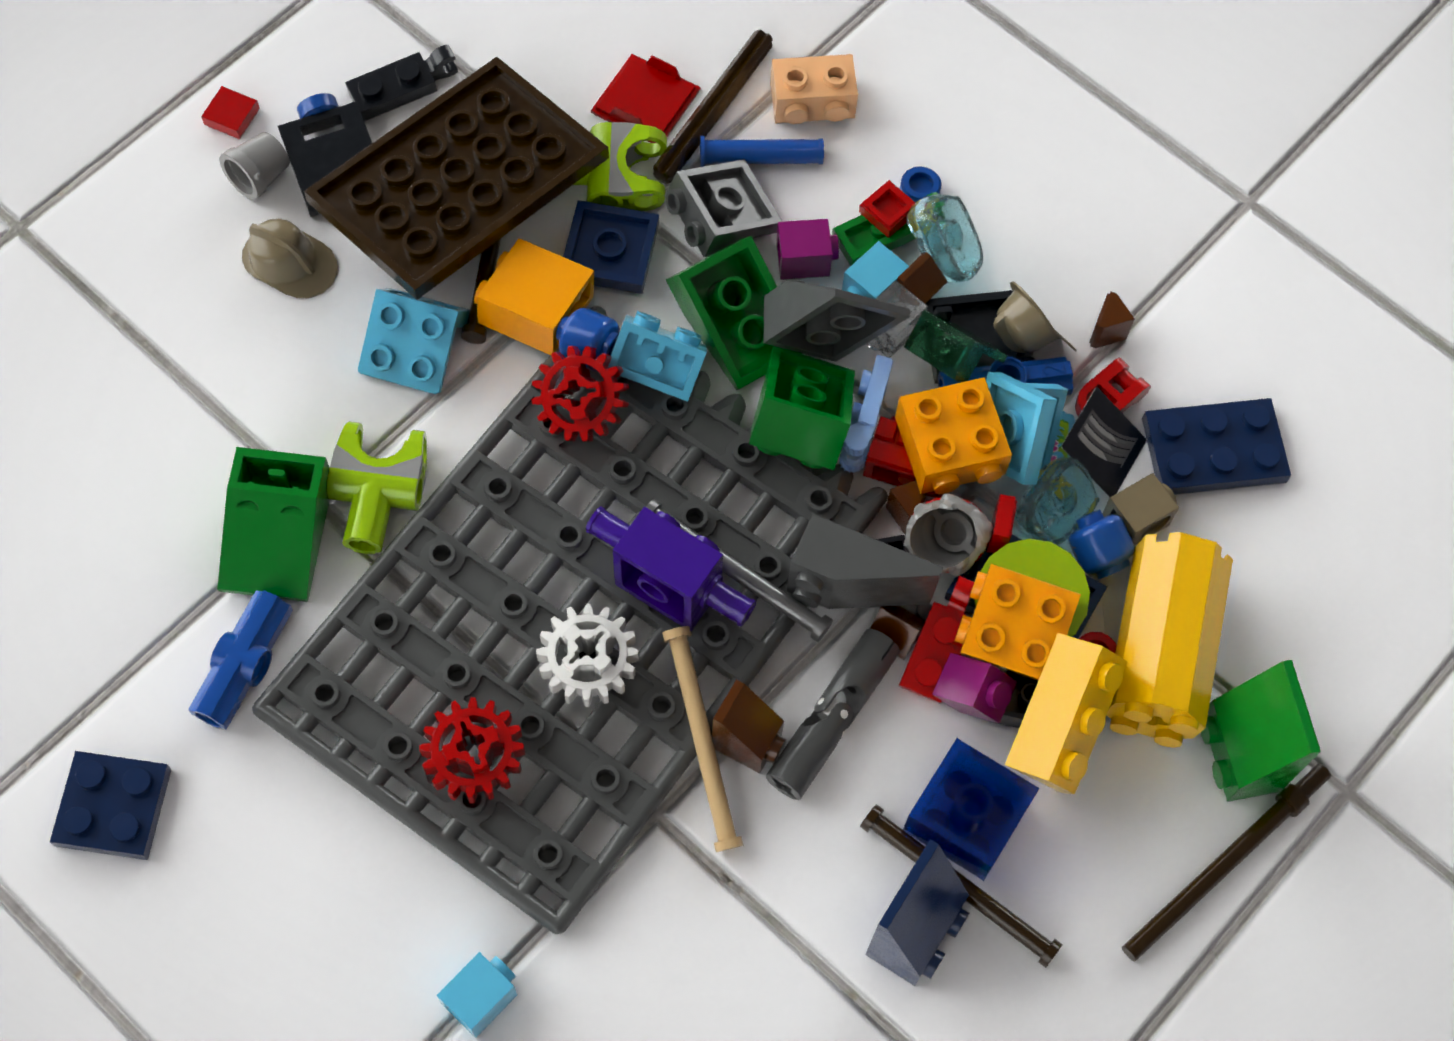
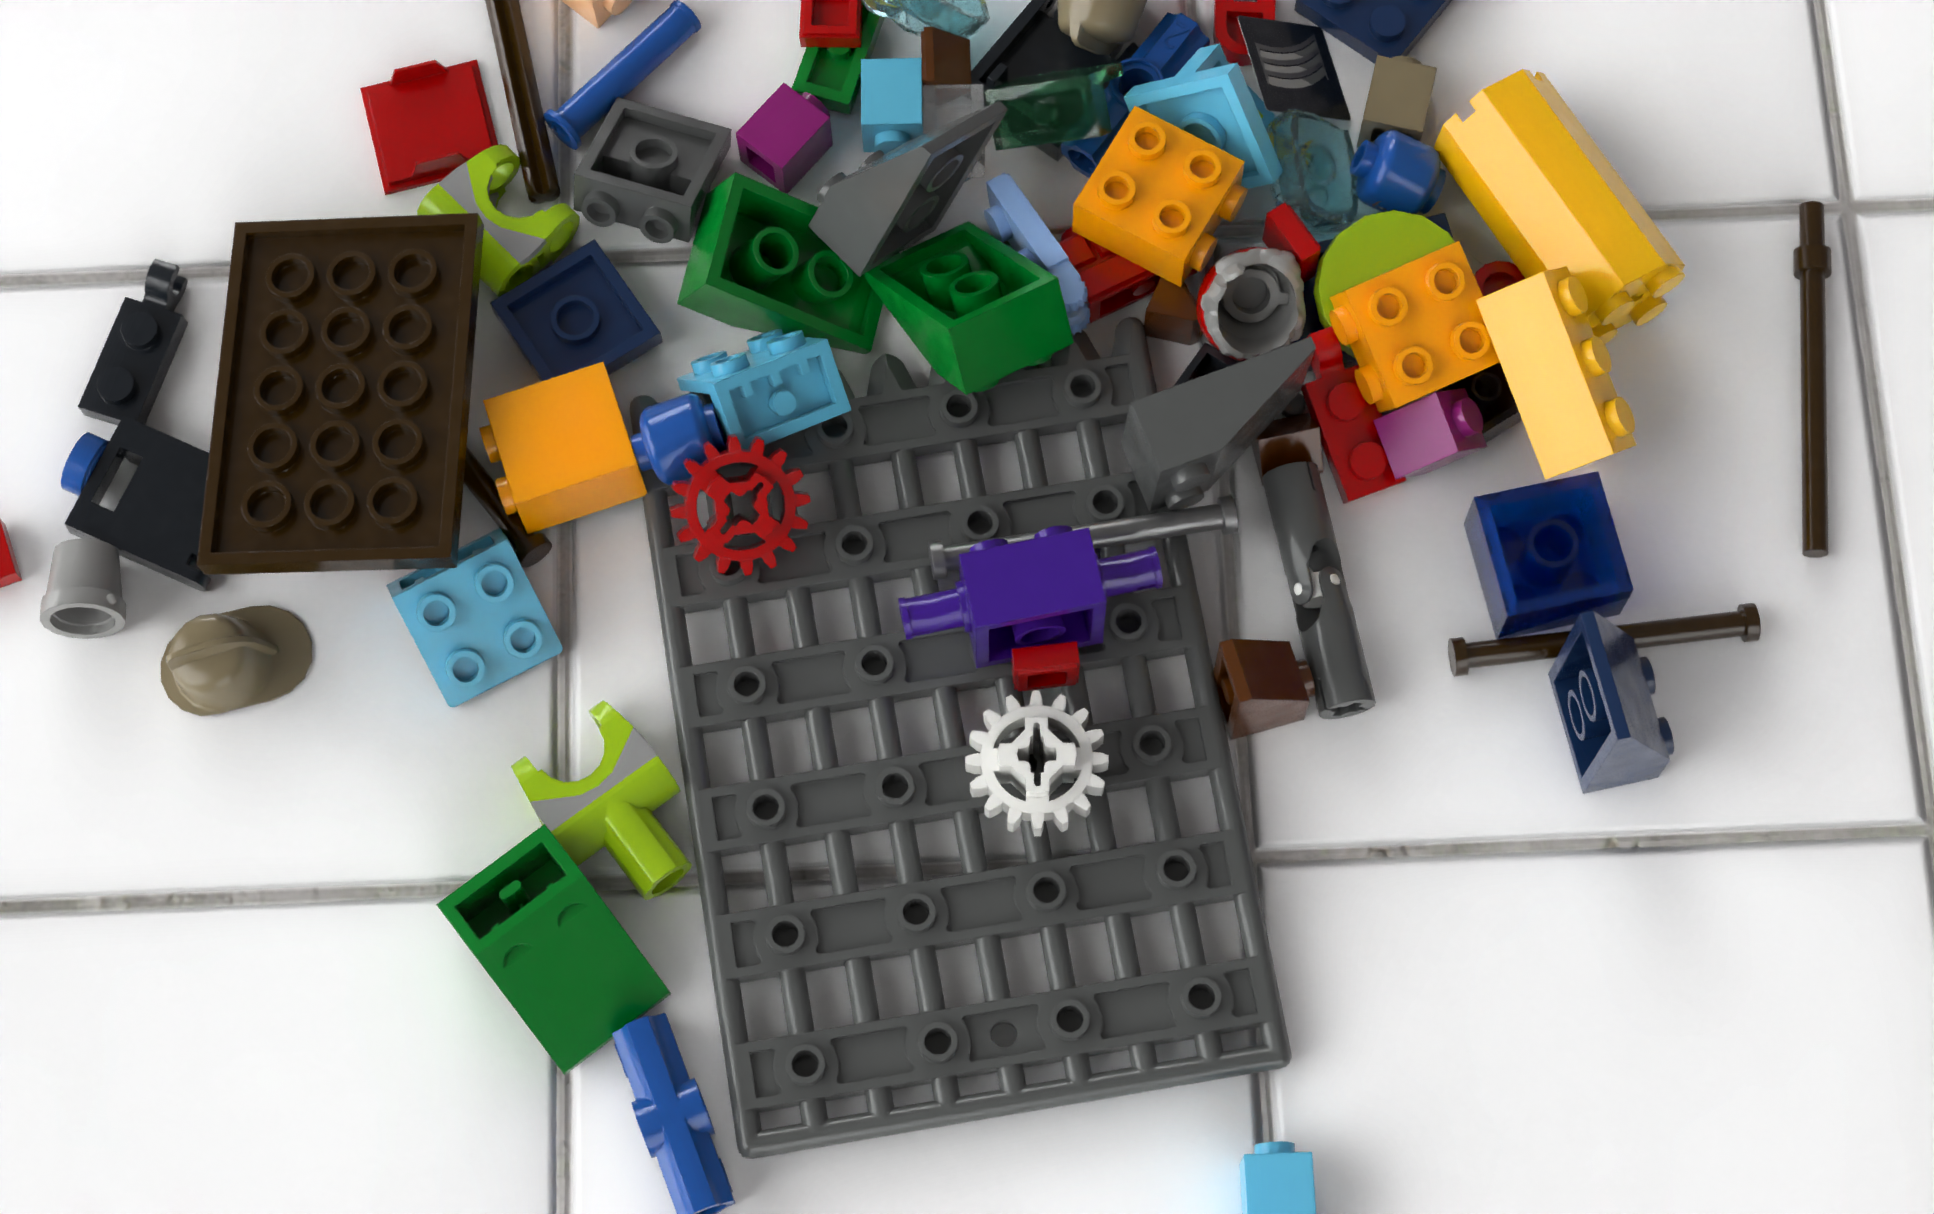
camera: 40 degrees left, 5 degrees up
red gear [419,697,525,803] -> none
tan bar [662,626,744,852] -> none
green slope [1201,660,1321,802] -> none
none -> red tile [1012,641,1080,692]

